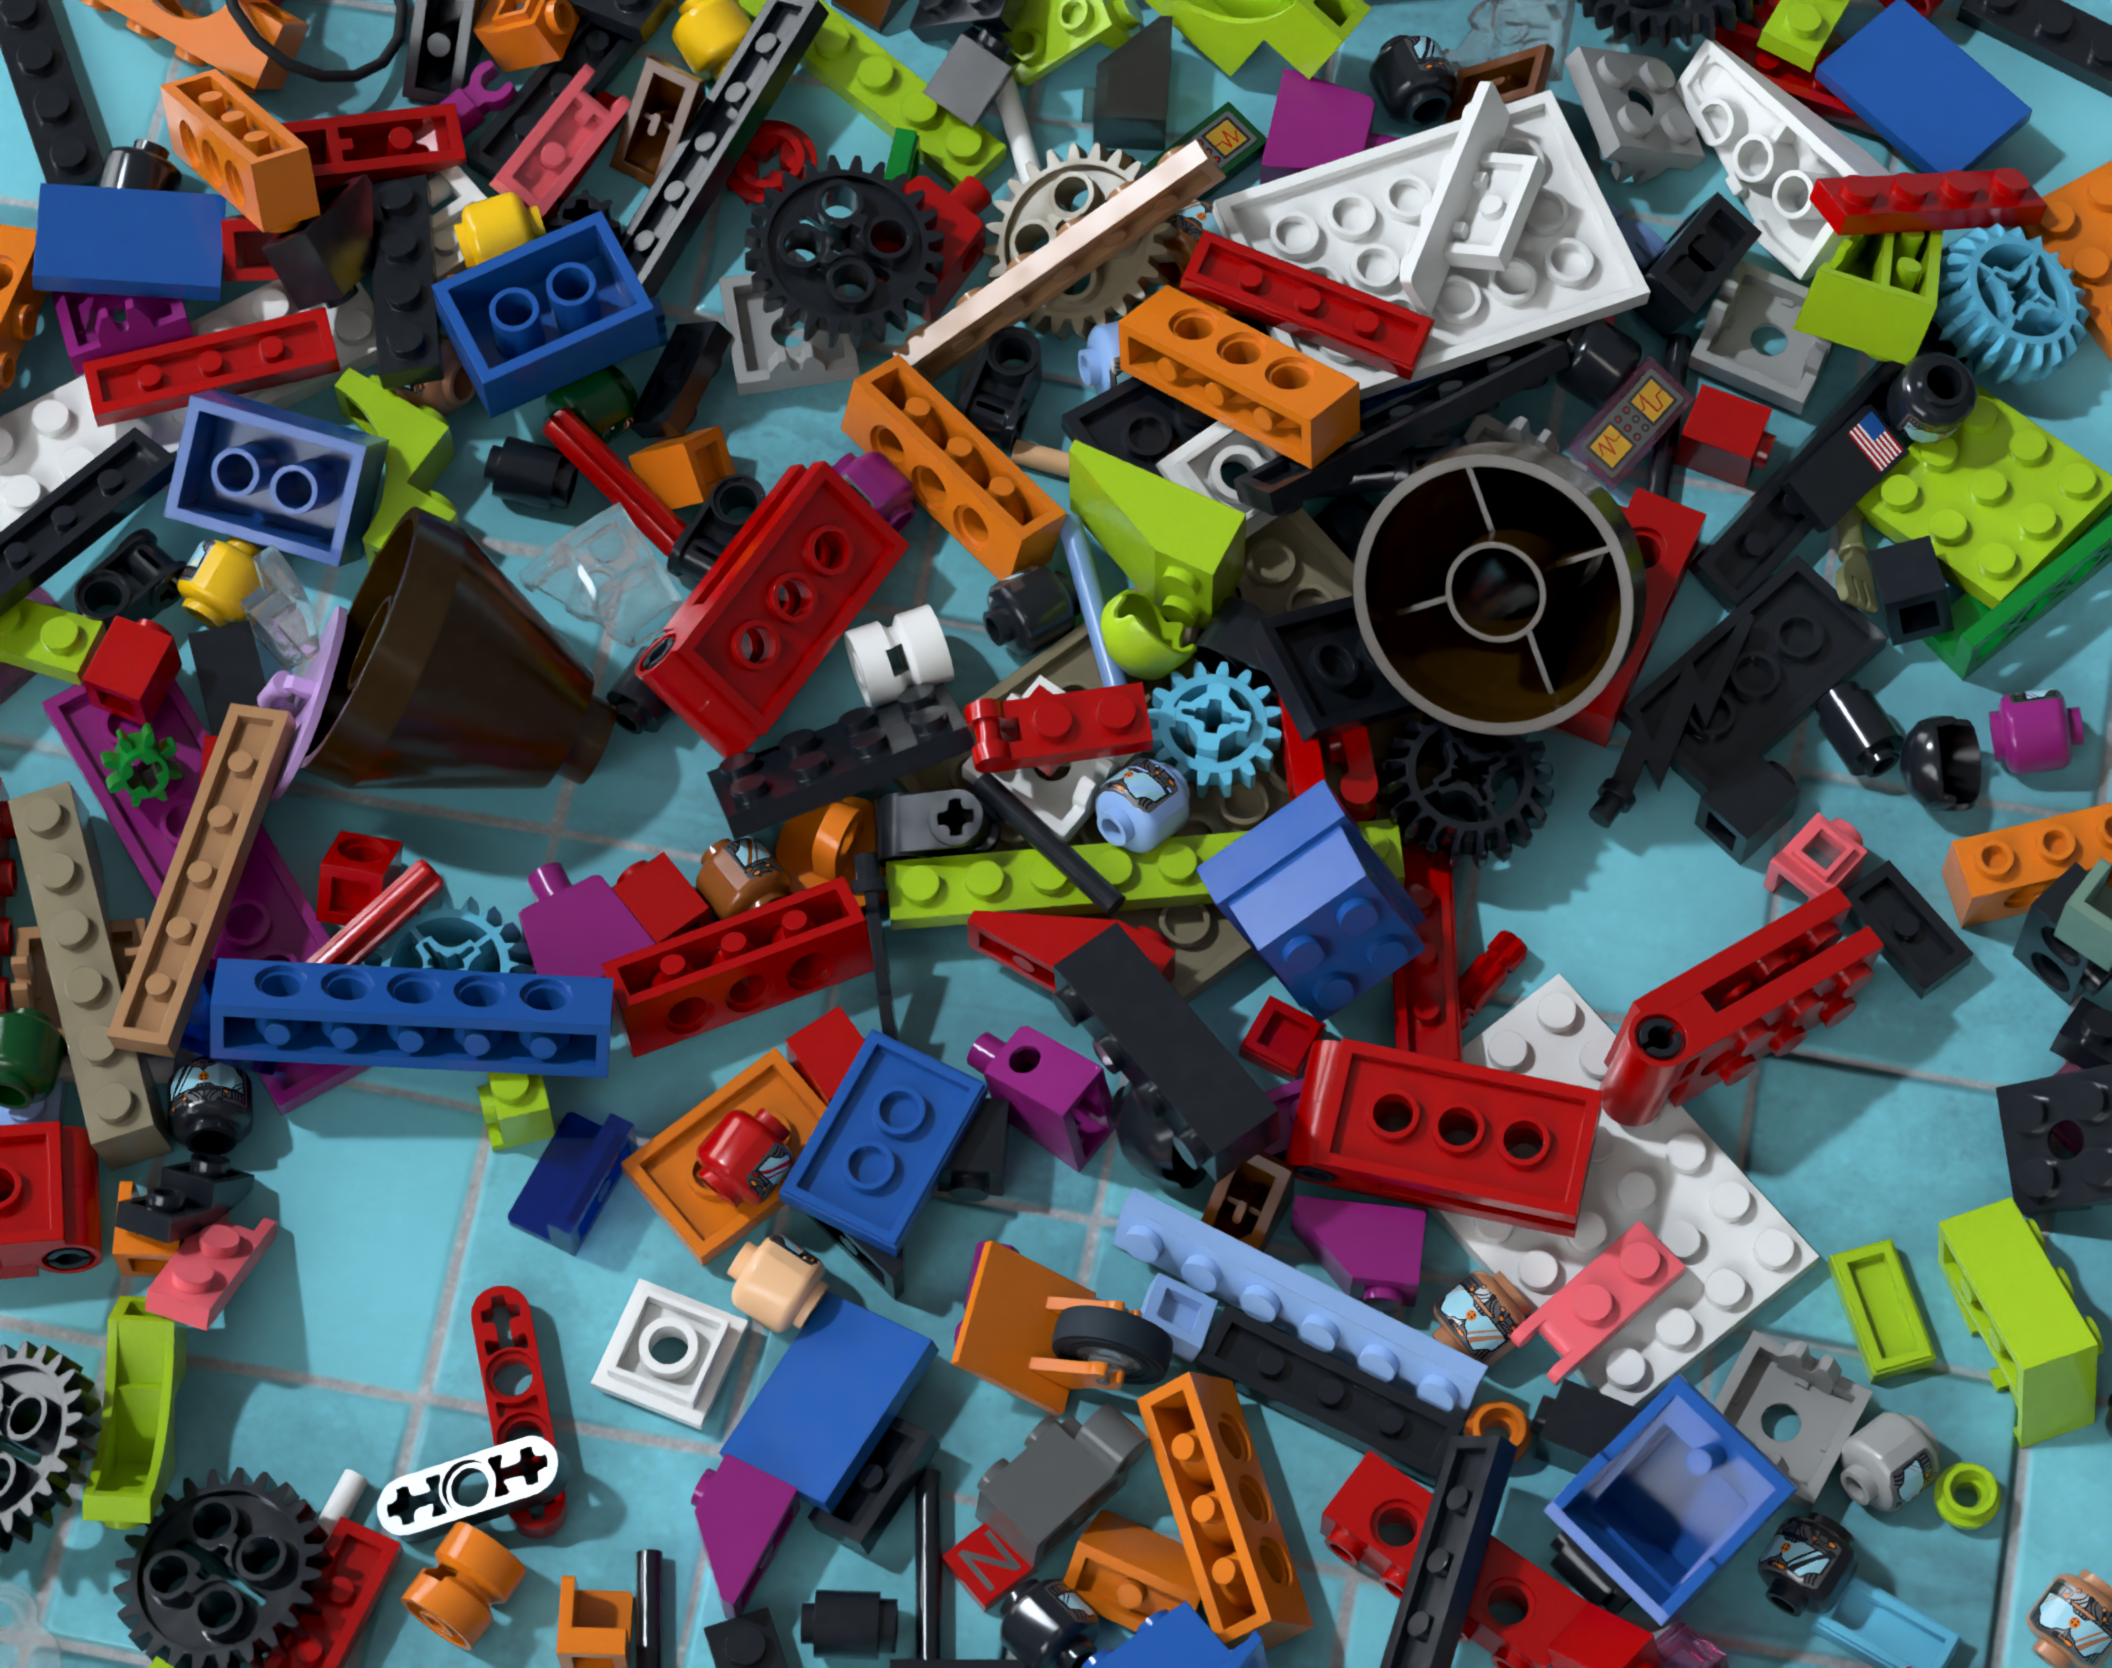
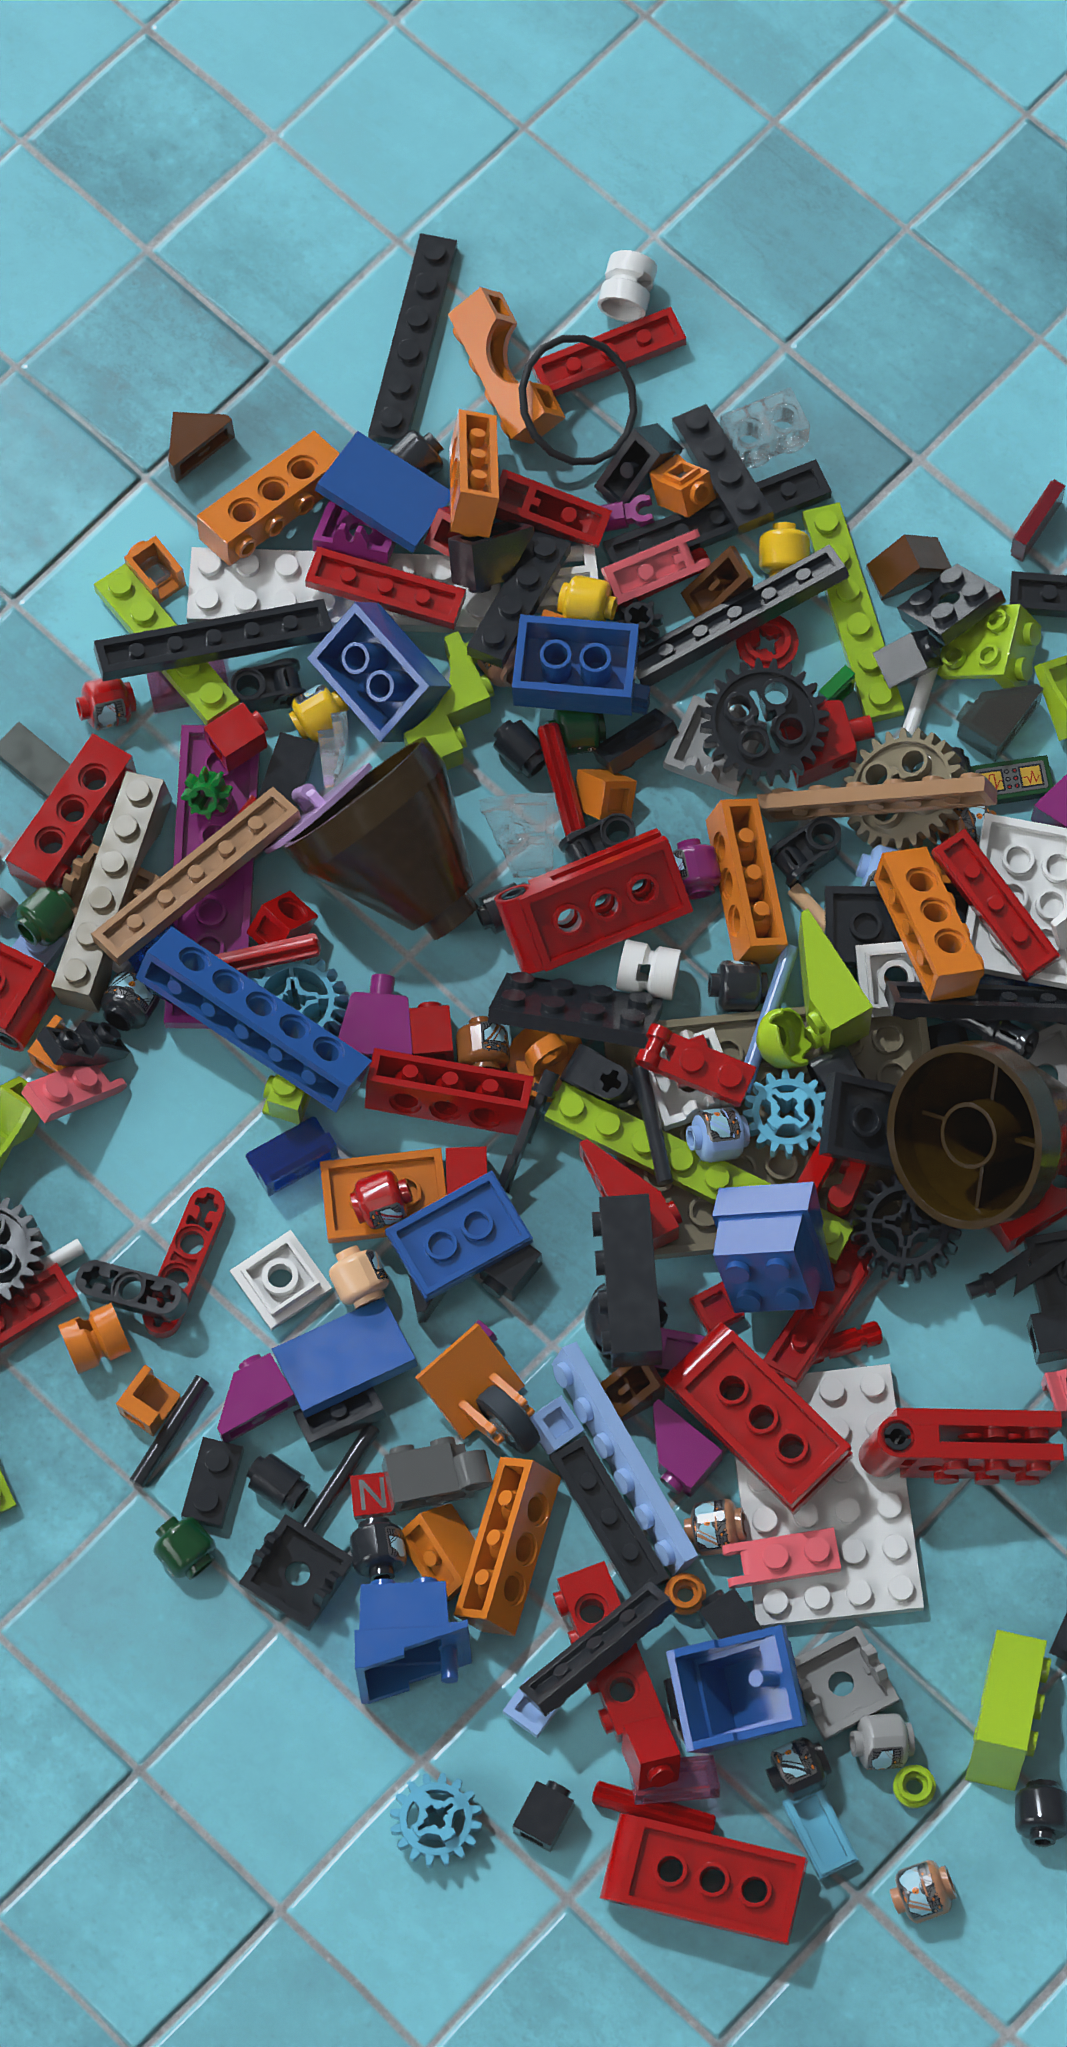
camera: 35 degrees right, 5 degrees up
magenta torso [967,1026,1116,1173] -> none
lime tile [1827,1238,1936,1383] -> none

